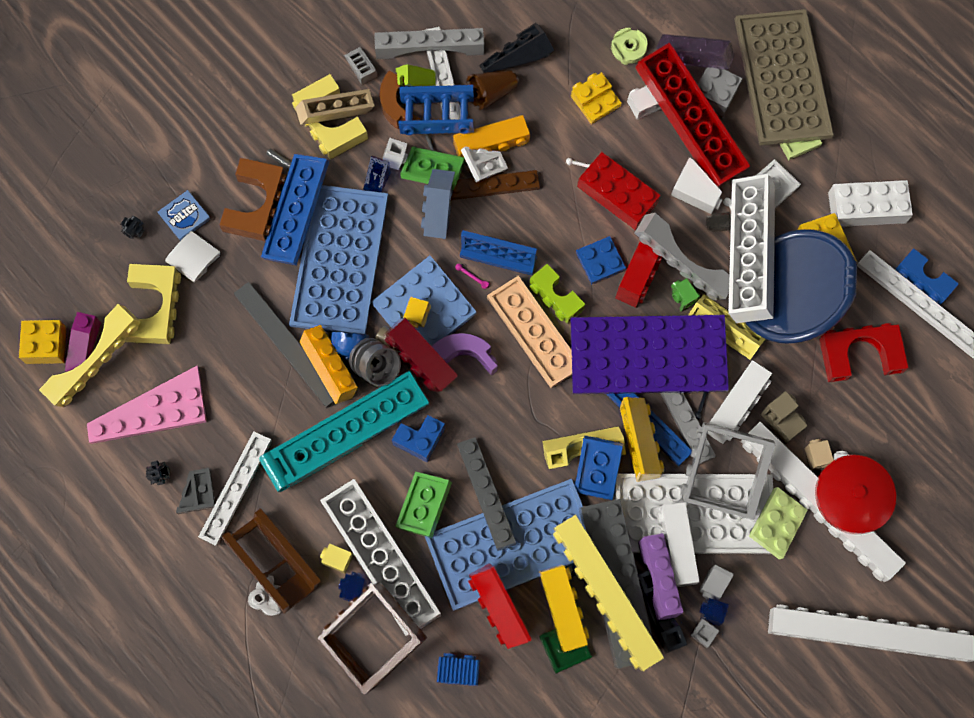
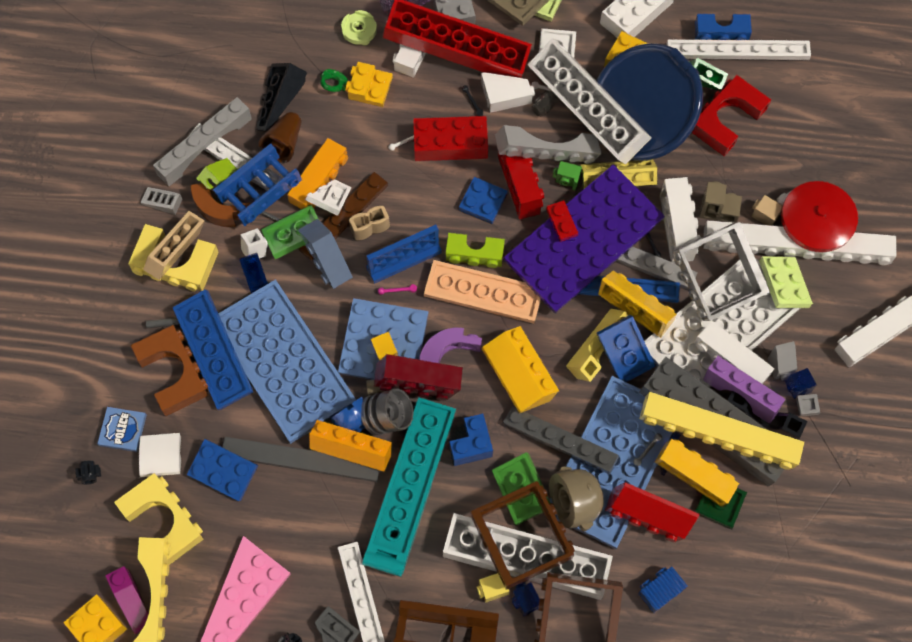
camera: 40 degrees left, 5 degrees down
none -> blue plate [187,439,258,501]
none -> green piece [320,69,348,92]
none -> tan brick [349,206,390,240]
none -> black hinge [462,85,483,116]
none -> reddish brown window [470,481,575,590]
none -> yellow slope [481,326,559,414]
none -> red plate [546,200,578,242]
none -> dark tan piece [549,467,604,532]
none -> dark grey hinge [633,433,662,467]
none -> green slope [689,58,728,90]

